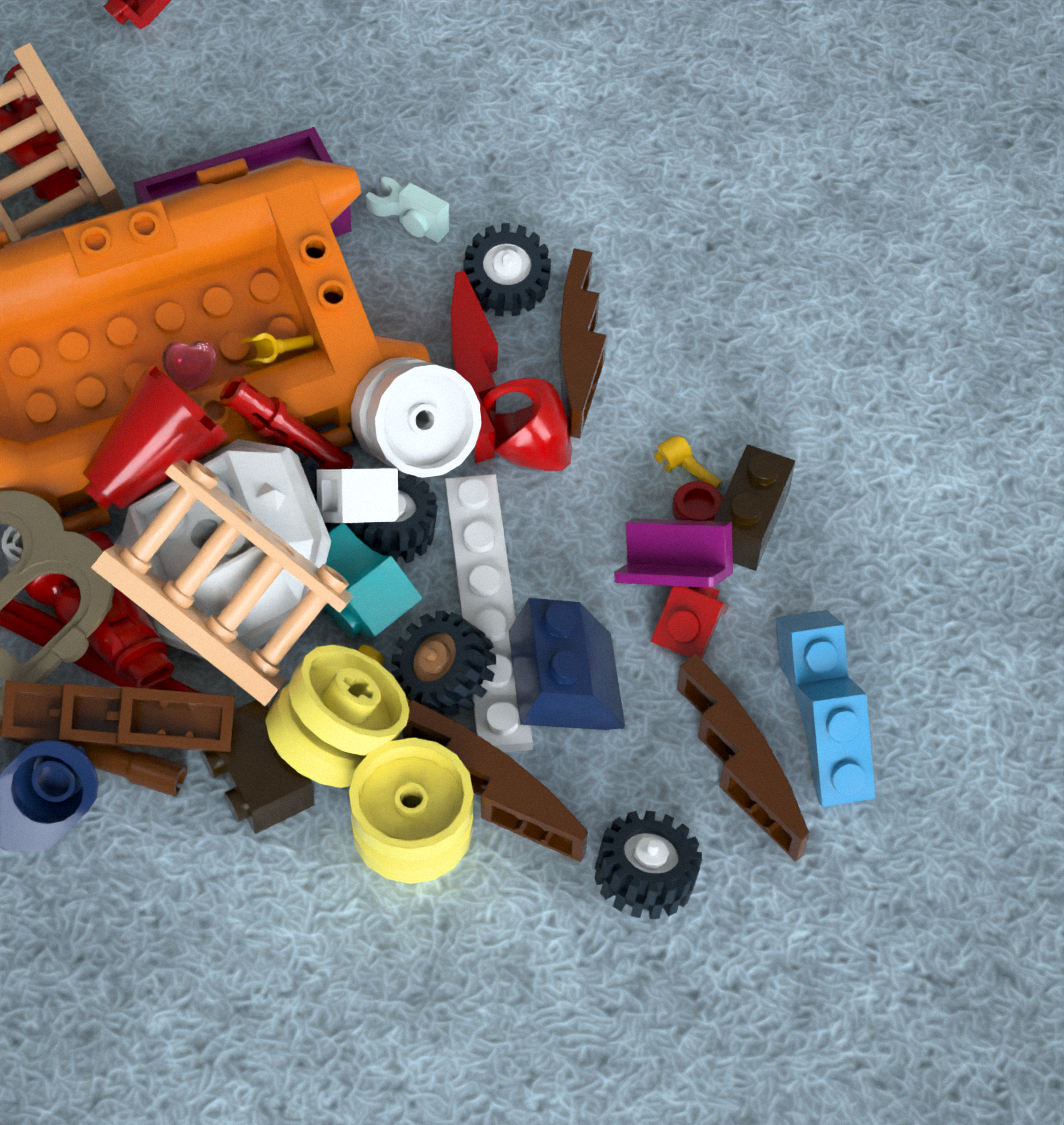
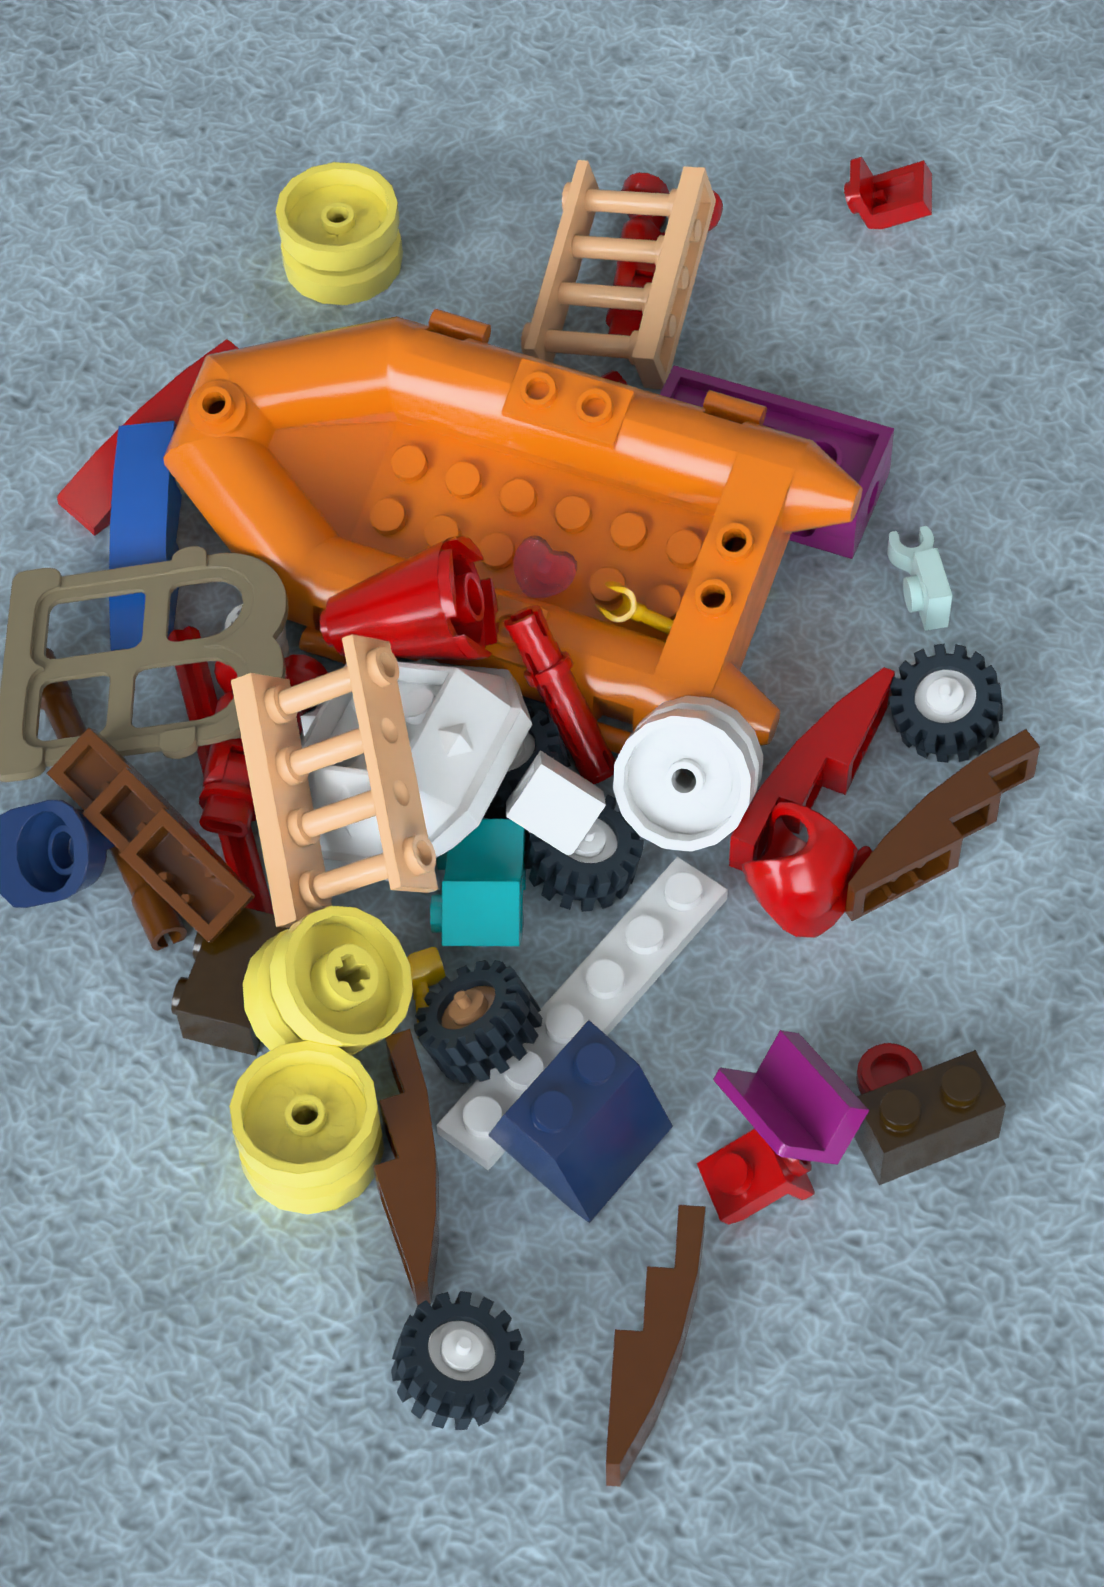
camera: 50 degrees right, 0 degrees up
yellow hand [654,436,722,488] -> none
dark azure arch [775,610,875,807] -> none

